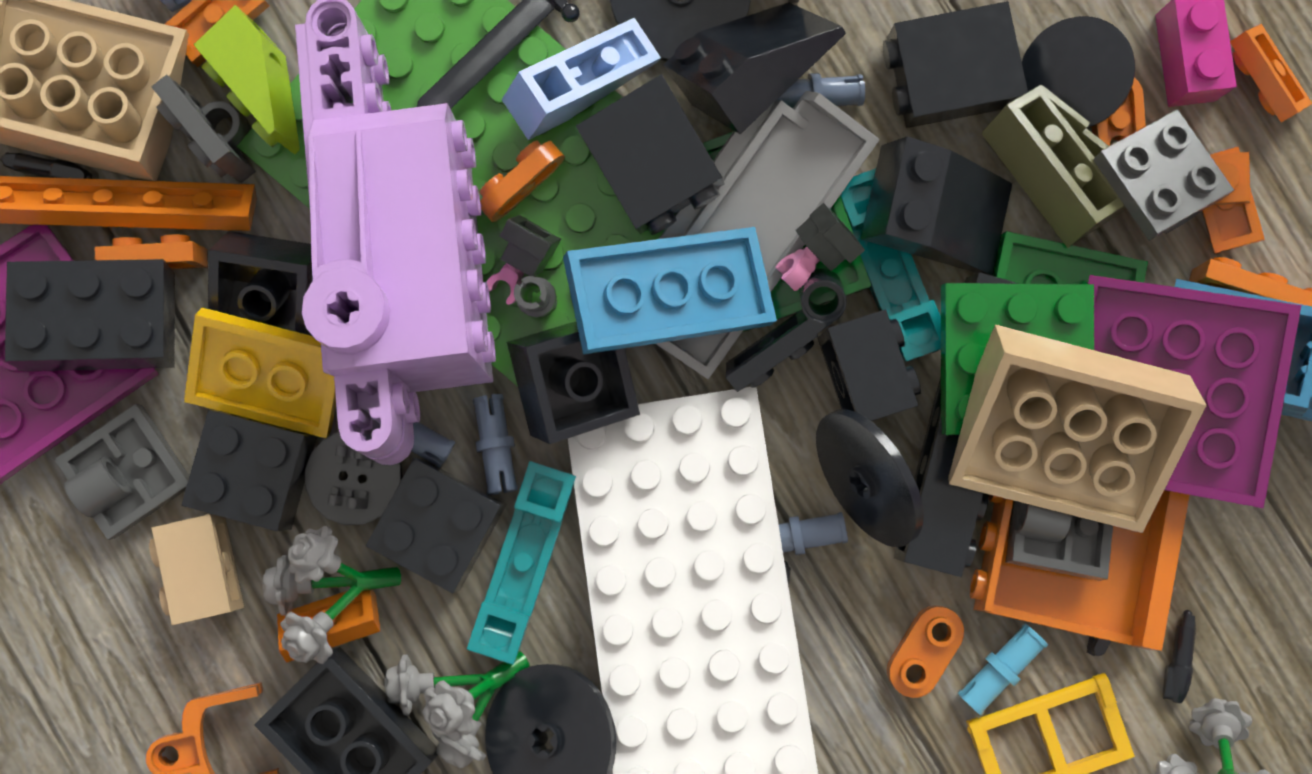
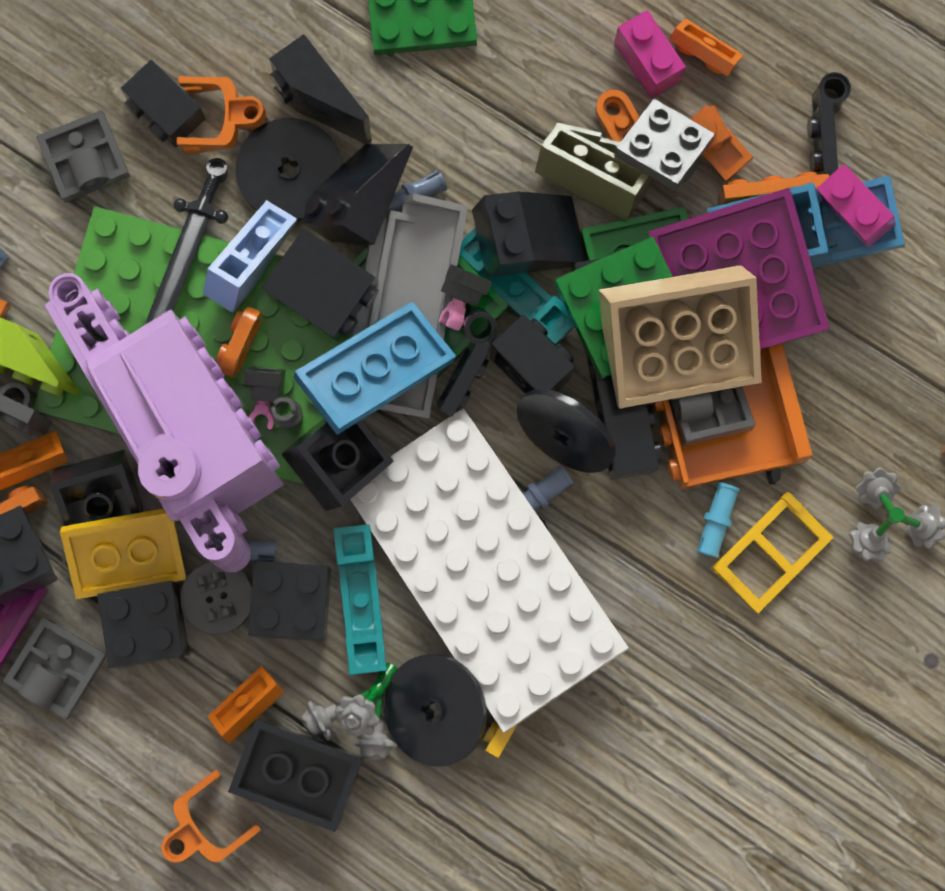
camera: 30 degrees left, 5 degrees down
tan brick [149,514,244,625] -> none
light grey plant [262,526,401,664] -> none
sand blue pin [472,394,518,495] -> none
black brick [883,1,1028,128] -> none
orange plate [887,605,964,698] -> none
black shield [1022,16,1135,128] -> none
black piece [1163,610,1196,703] -> none

